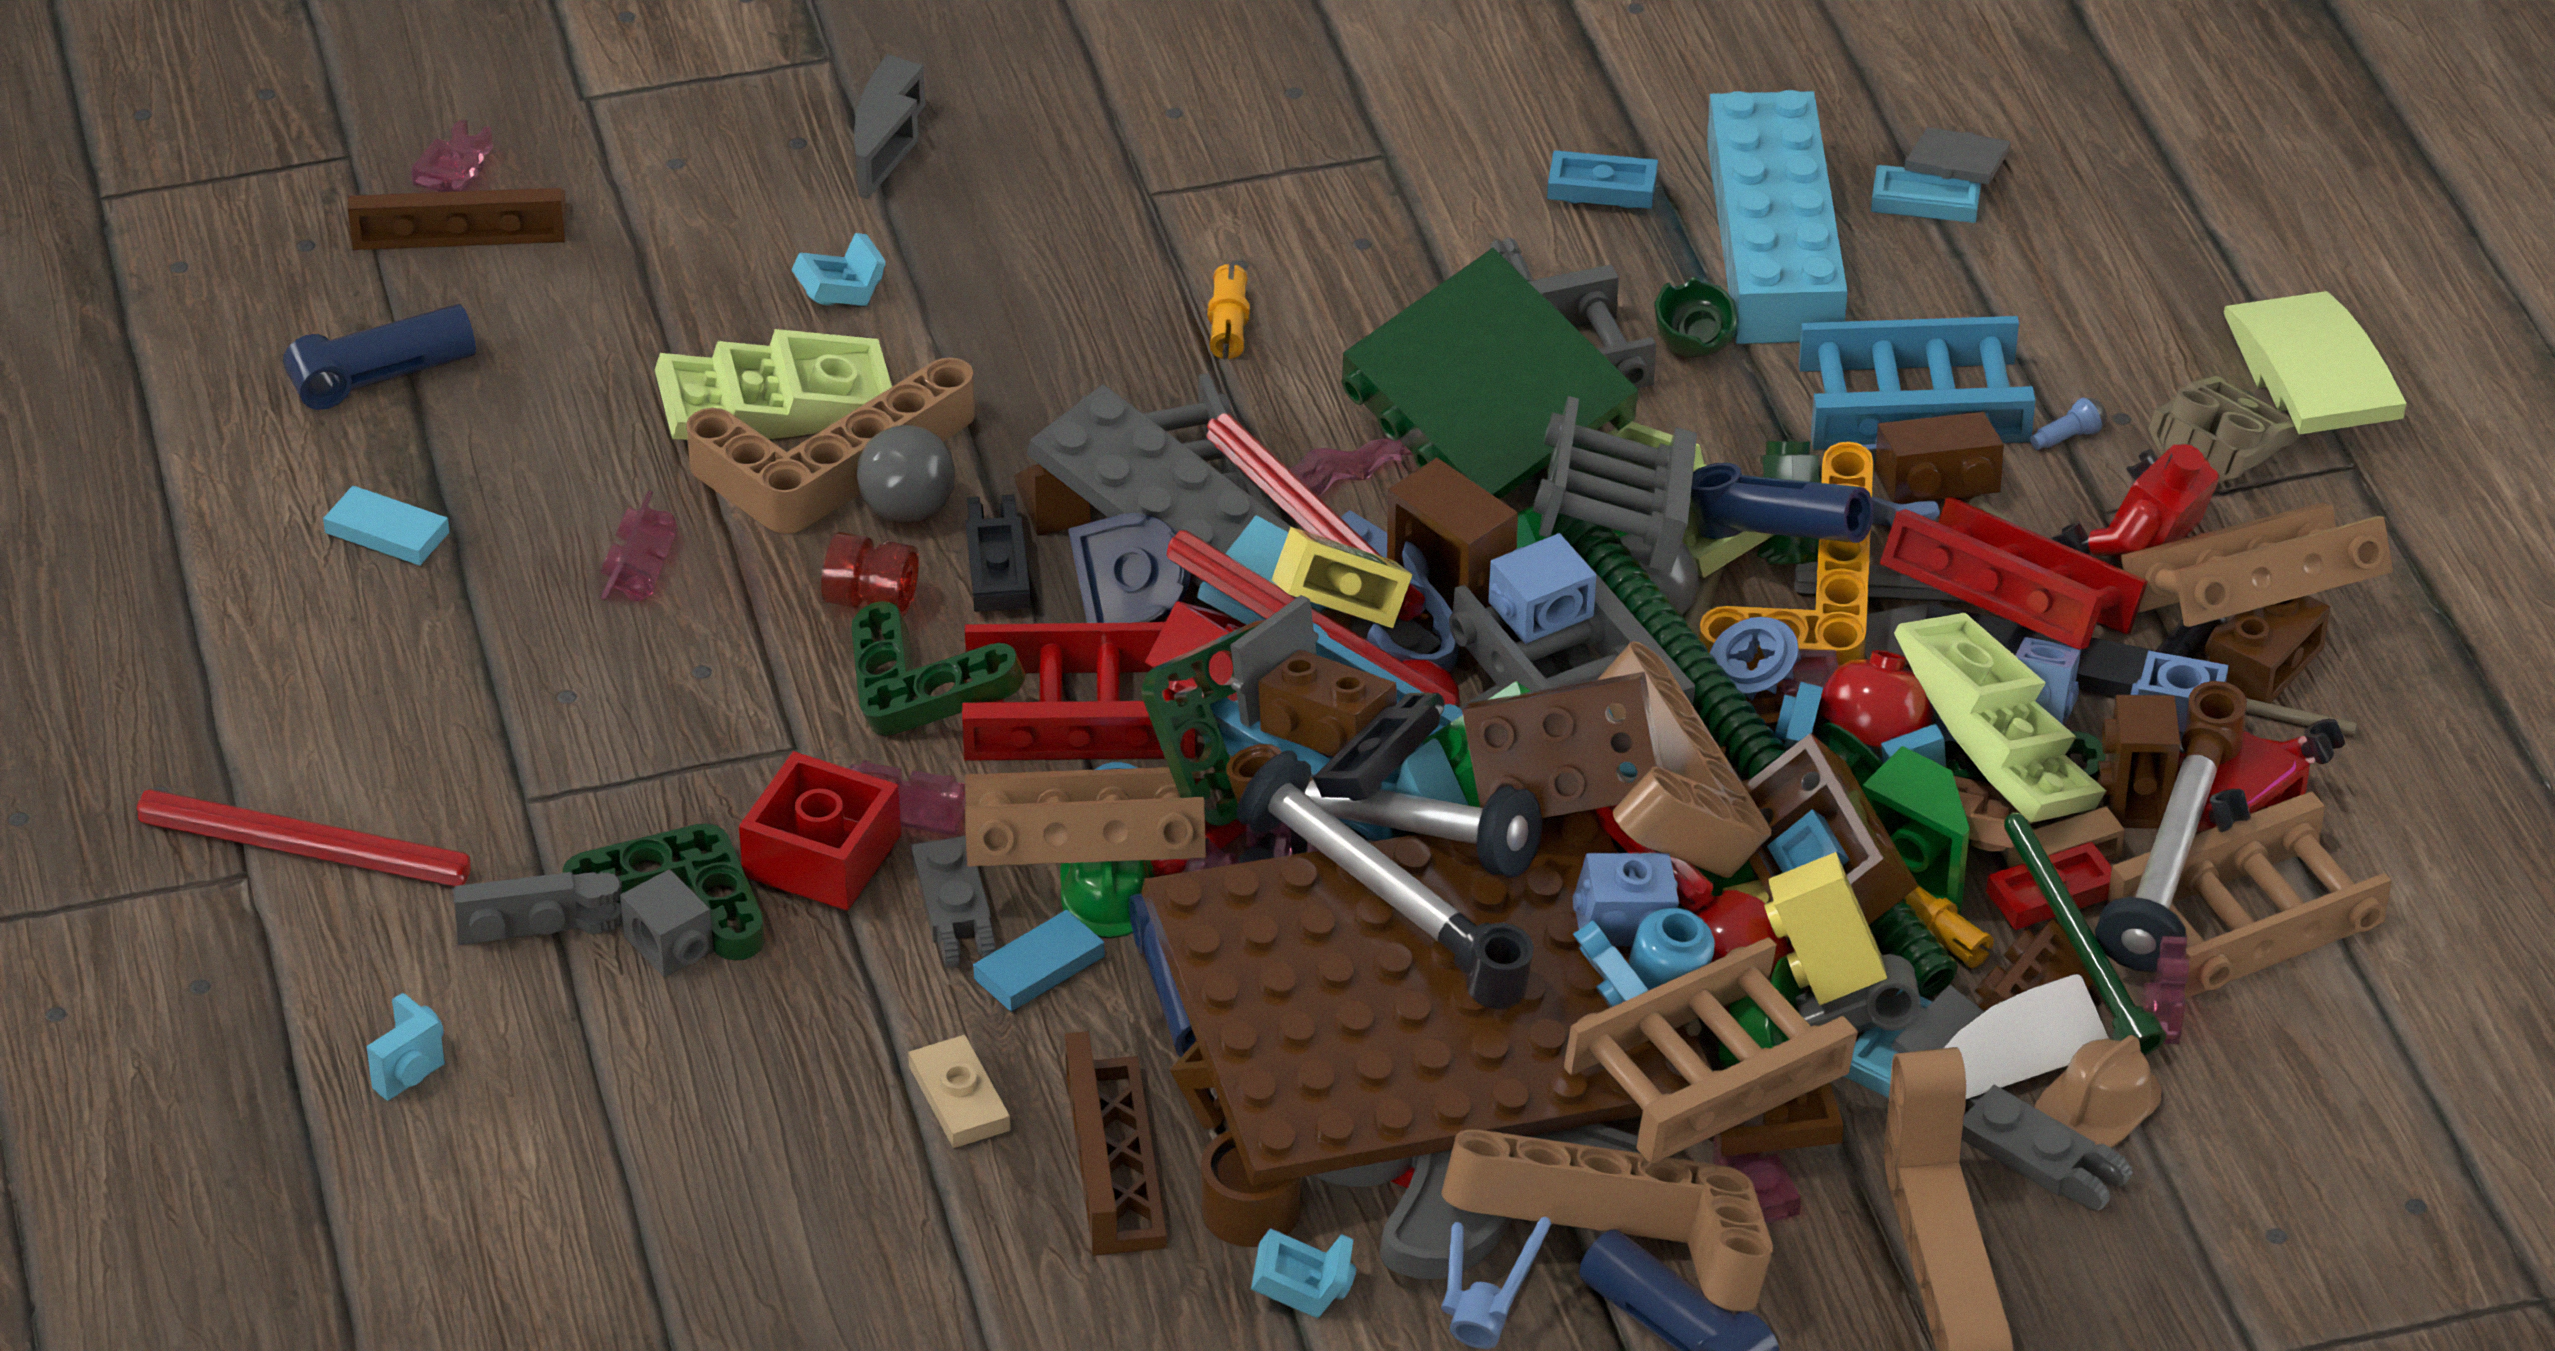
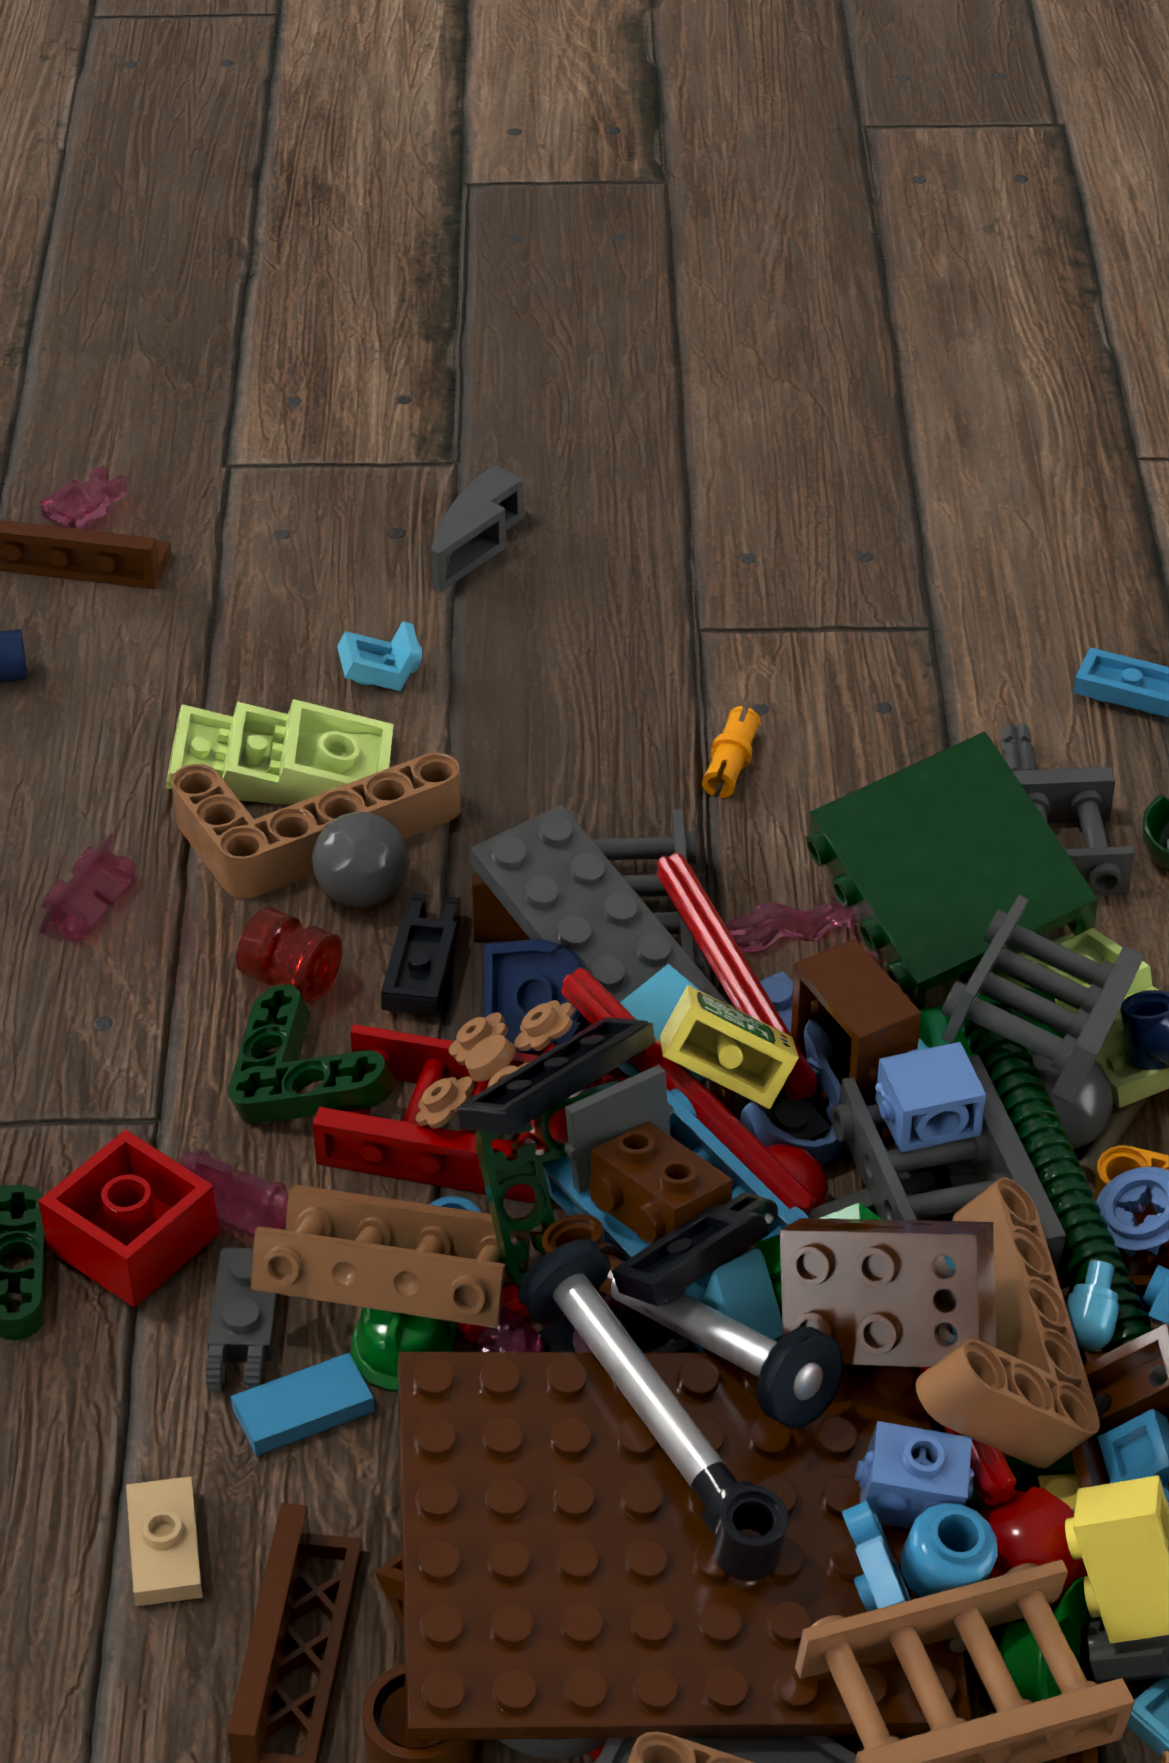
camera: 15 degrees right, 0 degrees up
none -> medium nougat plant [415,1000,574,1129]
none -> black tile [457,1017,656,1134]
none -> medium azure cylinder [1066,1260,1120,1351]

